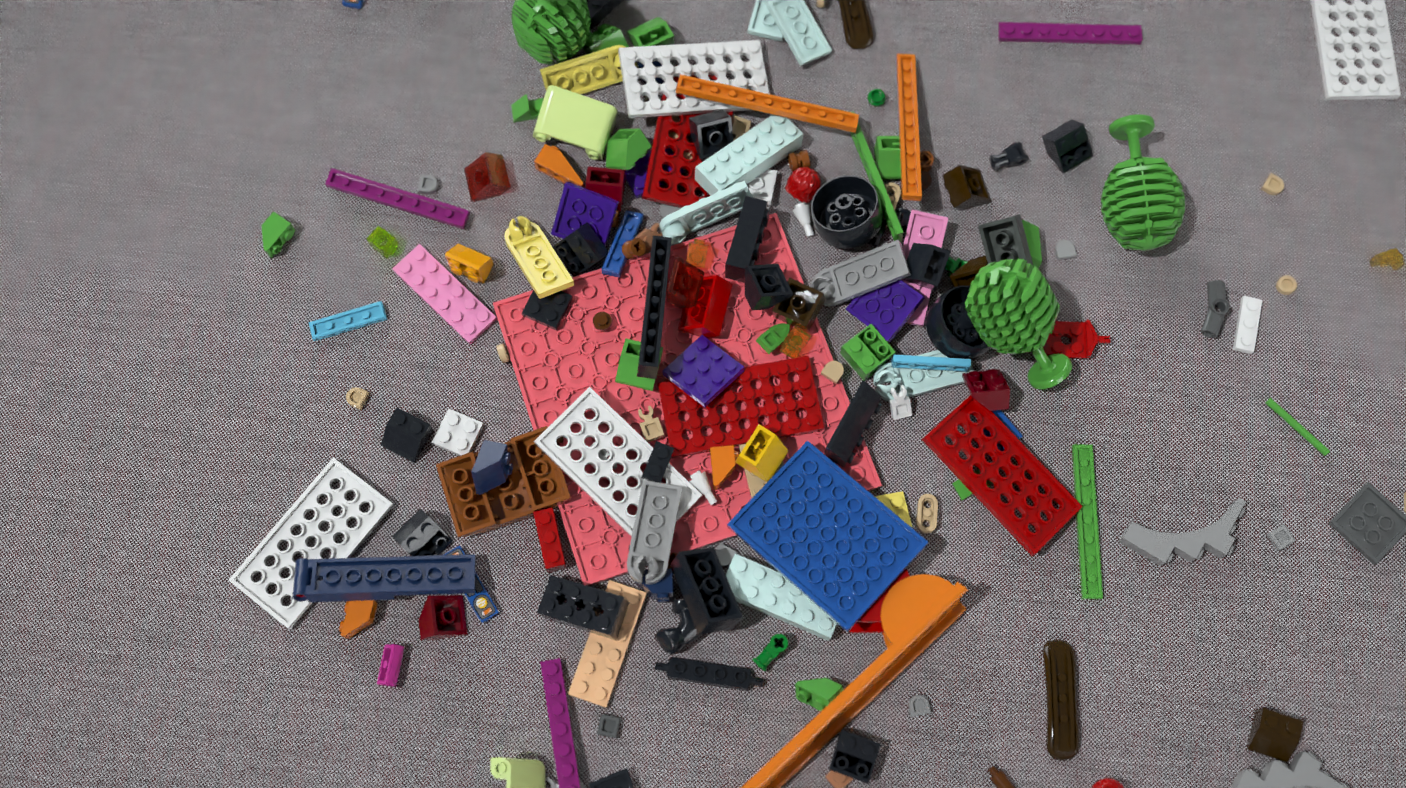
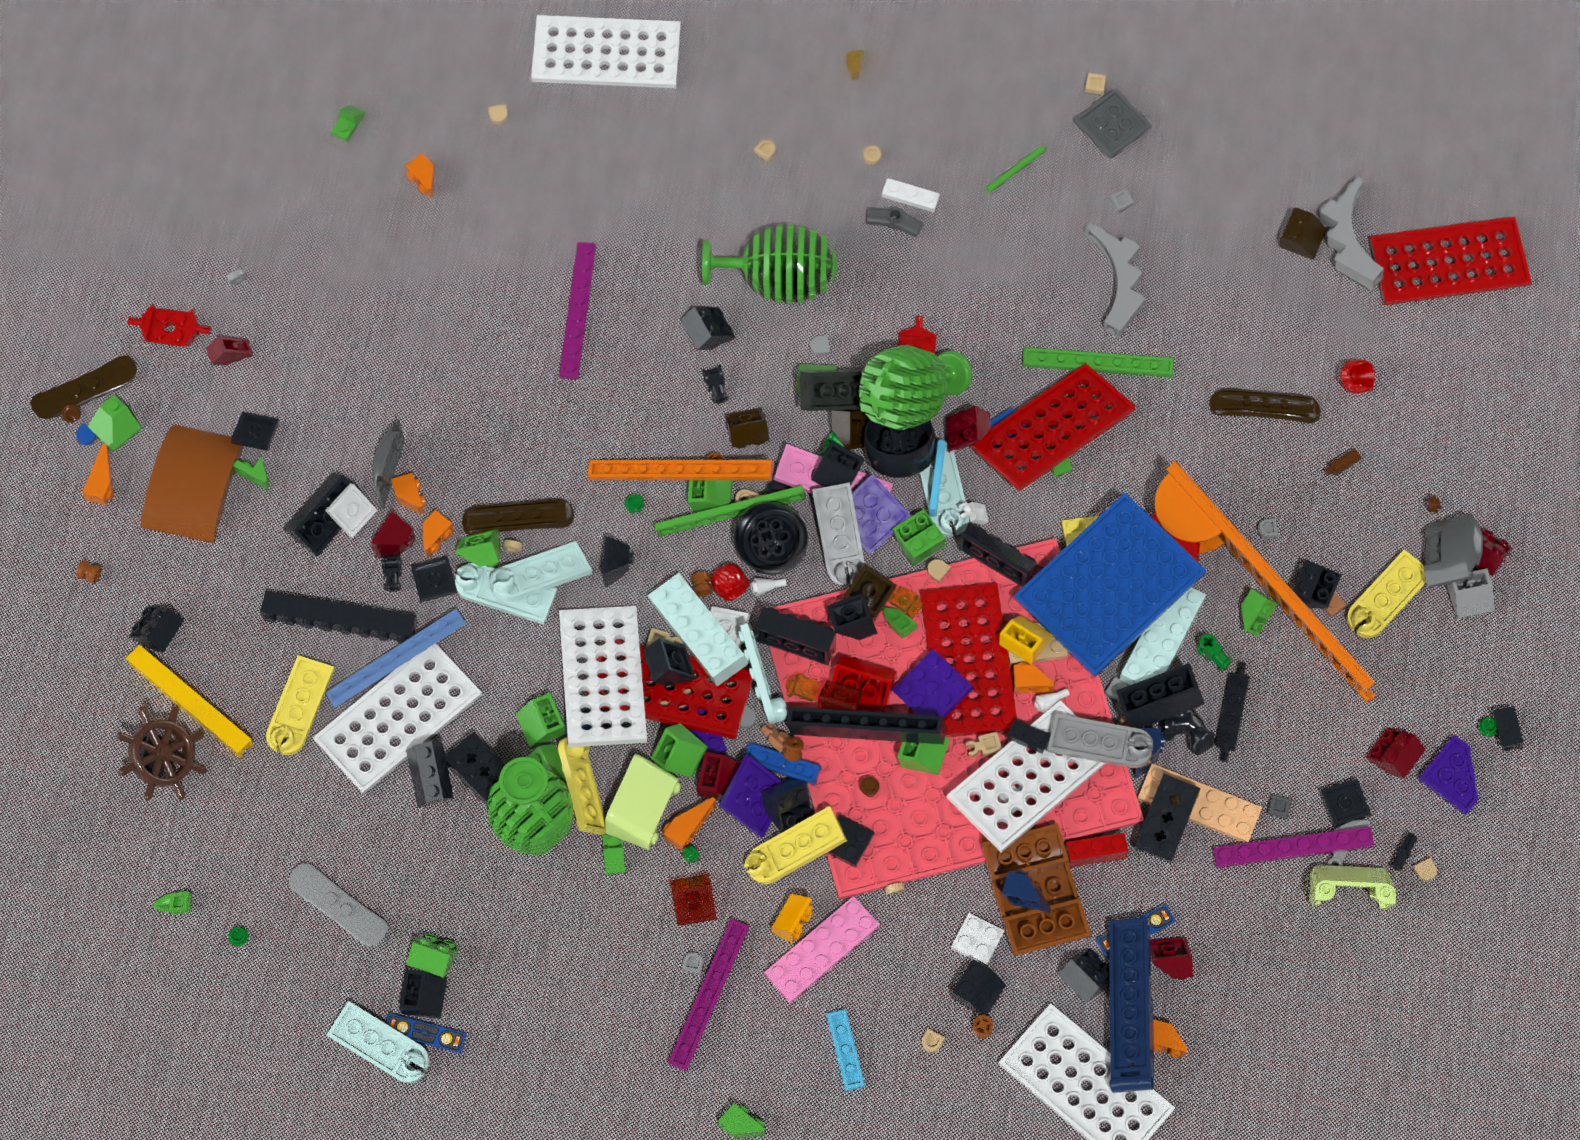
camera: 85 degrees left, 5 degrees down
clear neon green brick [366,225,399,259] -> none
dark pink brick [377,644,404,687] -> none
orange plate [676,74,859,133] -> none
tan plate [916,494,938,534] -> none
none -> black slope [602,537,634,587]
none -> green plate [681,845,700,864]
none -> dark orange wheel [972,1015,993,1039]

